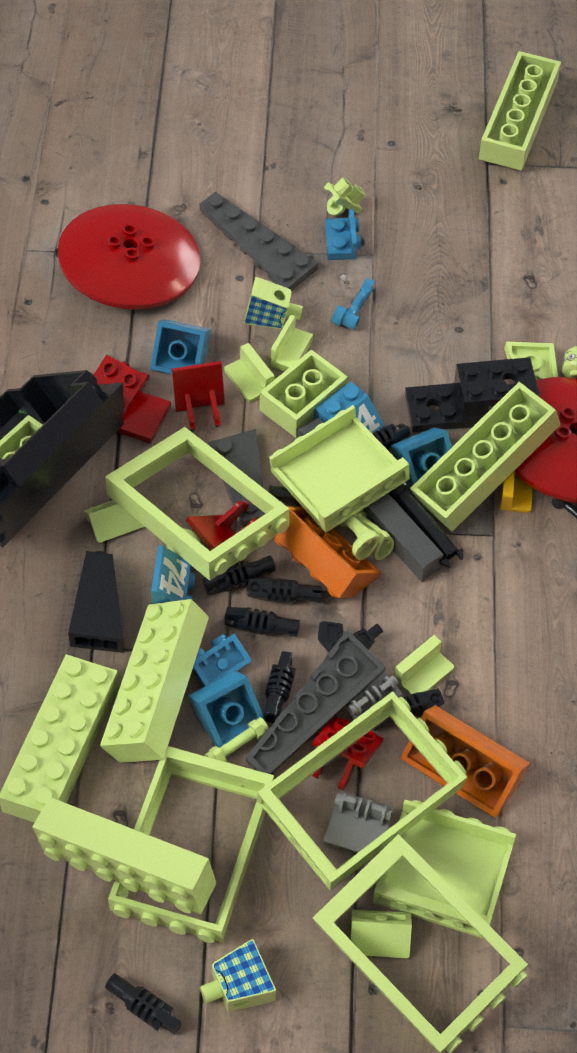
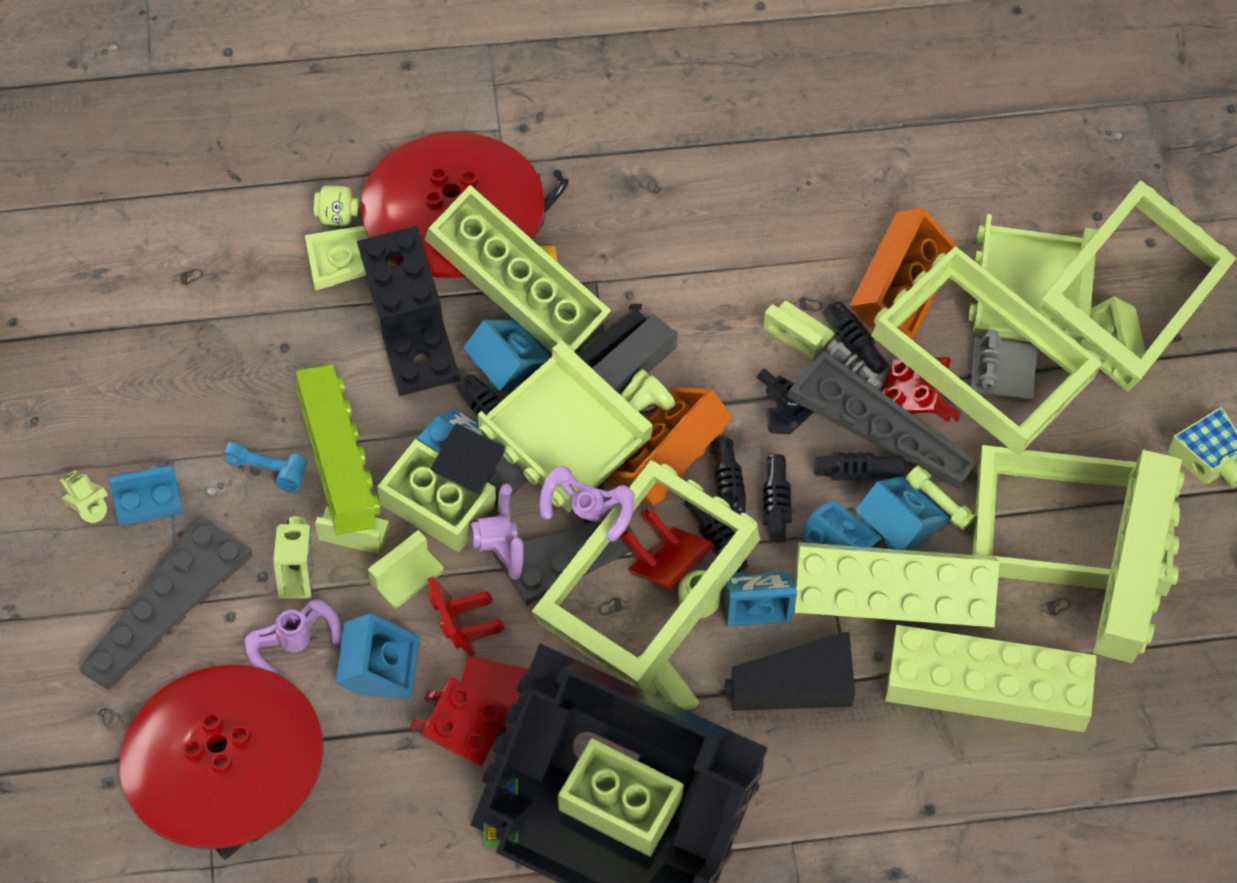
camera: 100 degrees left, 5 degrees up
none -> lavender piece [244,599,343,675]
none -> lime brick [296,365,380,535]
none -> black piece [430,423,506,495]
none -> lavender piece [470,484,524,580]
none -> lavender piece [539,466,635,541]

